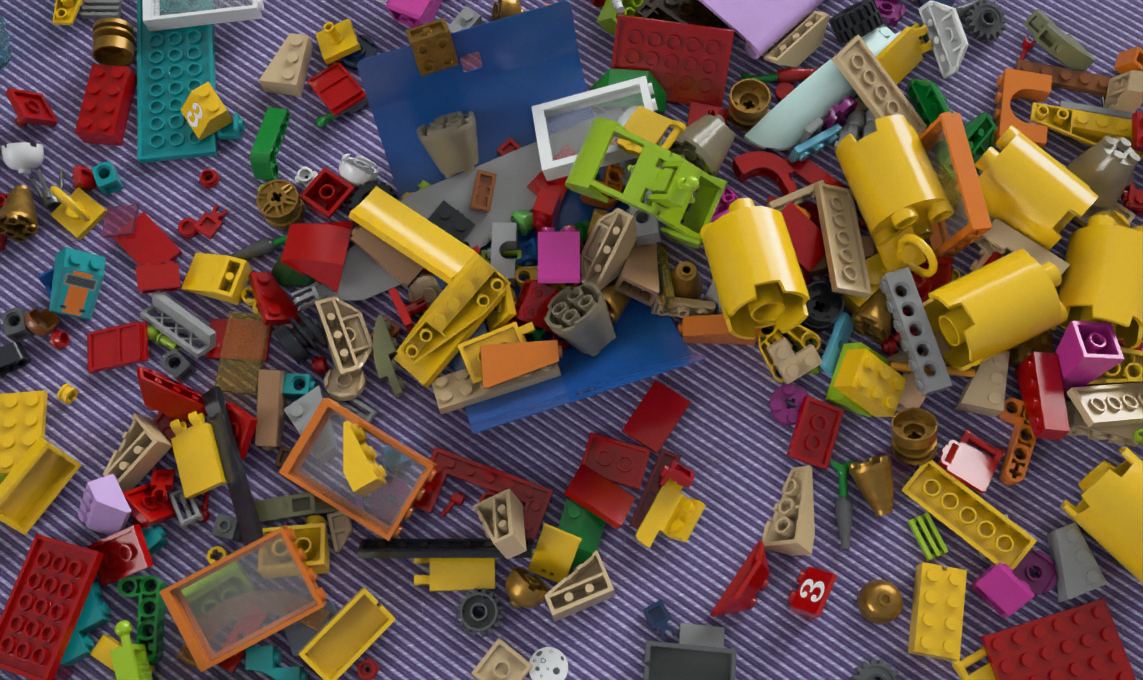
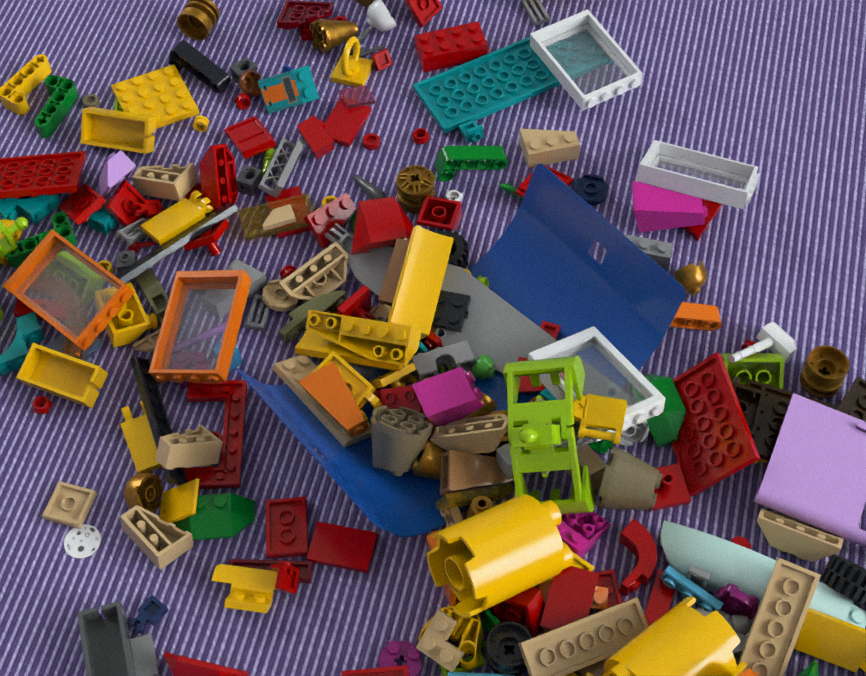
camera: 70 degrees right, 15 degrees down
teal brick [91,161,124,196] -> none
pearl gold wheel [92,18,134,66] -> none
yellow slope [180,81,234,141] -> none
yellow slope [181,253,253,305] -> none
red plate [194,204,228,240] -> none
medium nougat slope [255,369,291,450] -> none
black wheel [272,310,327,366] -> none
teal brick [283,373,317,399] -> none
yellow tile [315,18,361,65] -> none
white cylinder [338,154,380,190] -> none
yellow slope [343,420,387,496] -> none
pearl gold bracket [405,18,459,76] -> none
dark tan cone [416,111,479,178] -> none
red hand [440,492,466,518] -> none
dark grey gear [455,588,504,638] -> none
dark orange plate [469,170,497,213] -> none
red brick [532,187,560,234] -> none
red tile [564,463,635,529] -> none
pearl gold wheel [728,78,771,131] -> none
red piece [741,68,819,83] -> none
tan tile [766,180,825,211] -> none
none -> tan tile [262,204,296,231]

